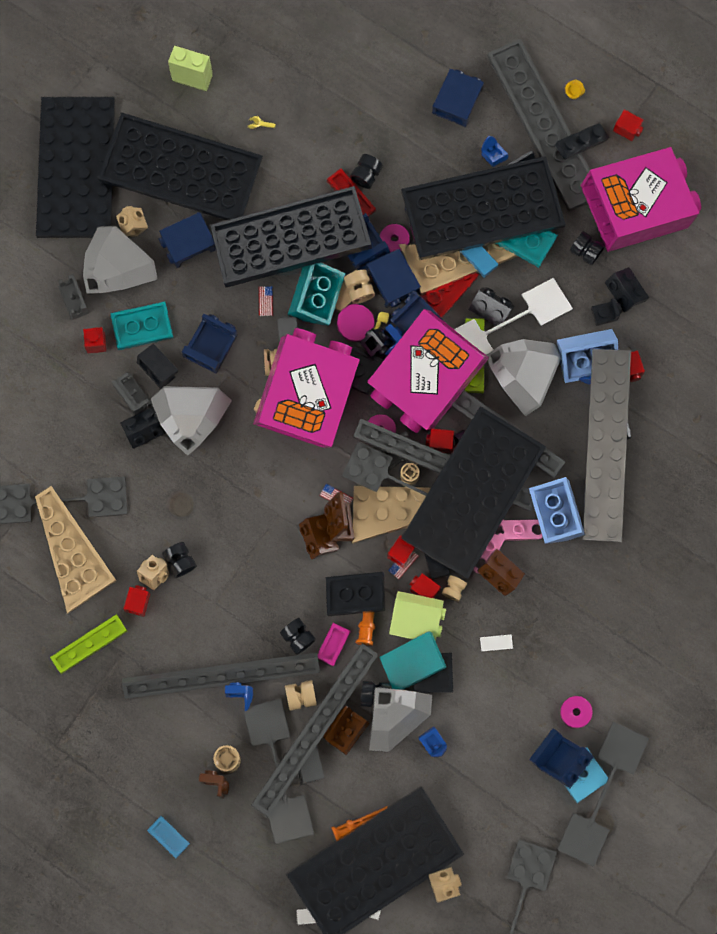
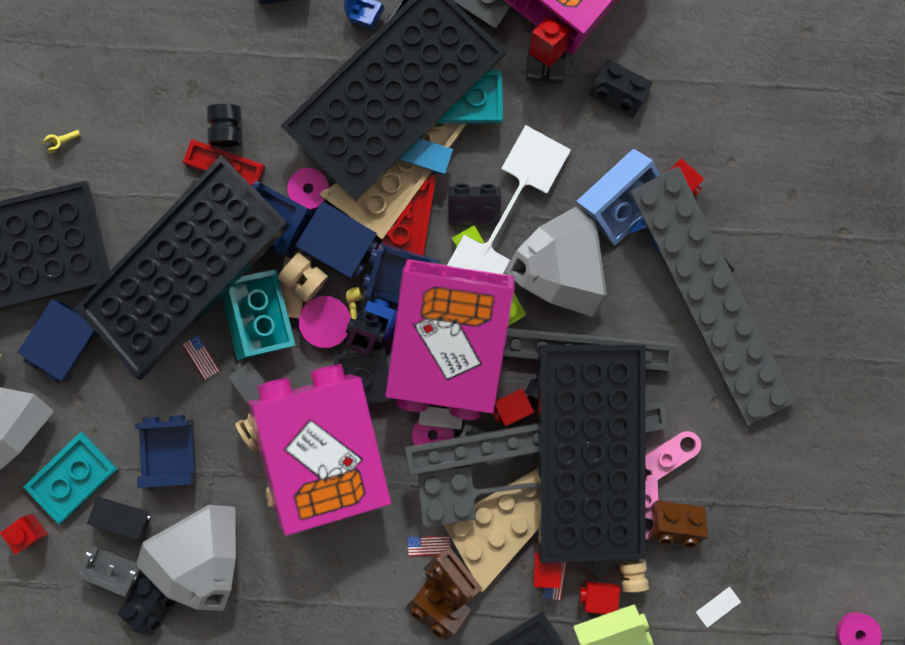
camera: 30 degrees left, 10 degrees up
tan wheel [400,463,420,485] -> none
light blue slope [529,477,585,544] -> none
black bracket [591,298,622,326] -> none
none -> white sticker [419,406,462,430]
none -> red brick [529,17,570,67]

